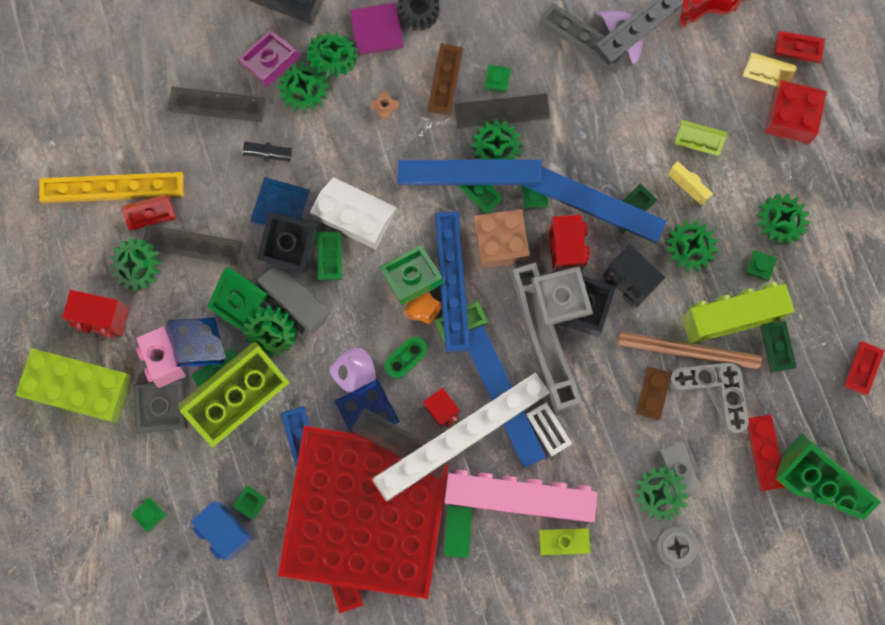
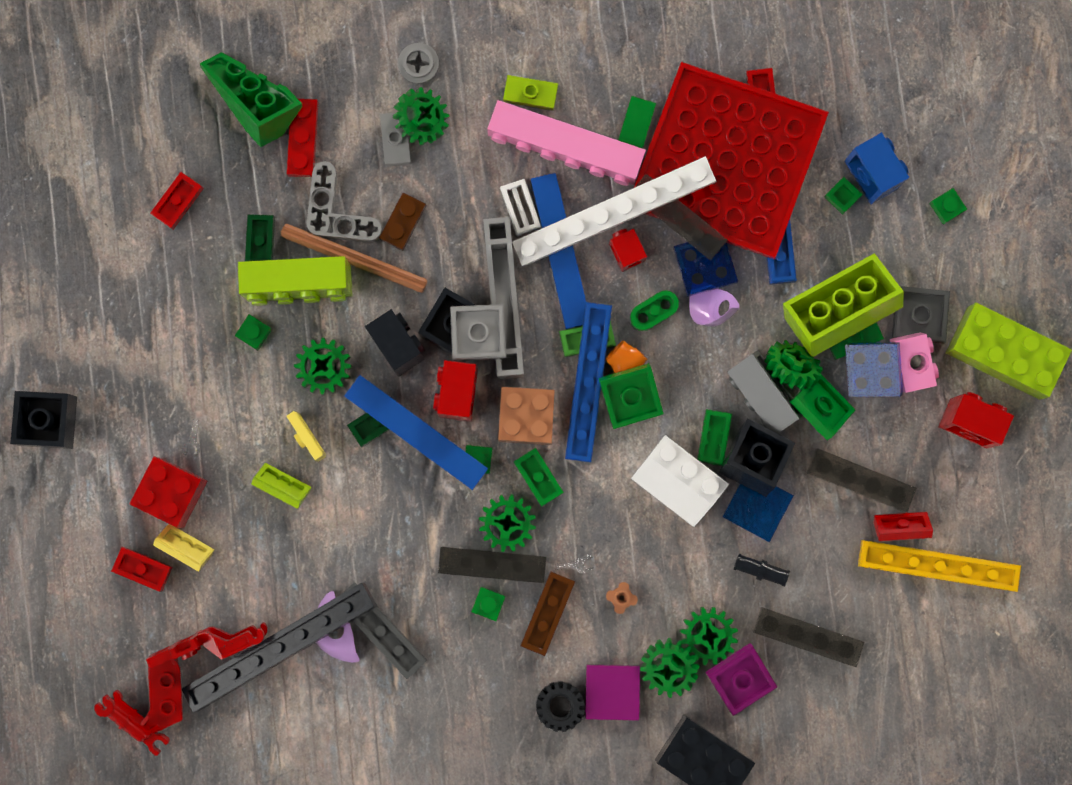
camera: 165 degrees left, 5 degrees up
green gear [108,238,162,291] -> none
blue tile [397,159,542,185] -> none
green gear [756,193,810,245] -> none

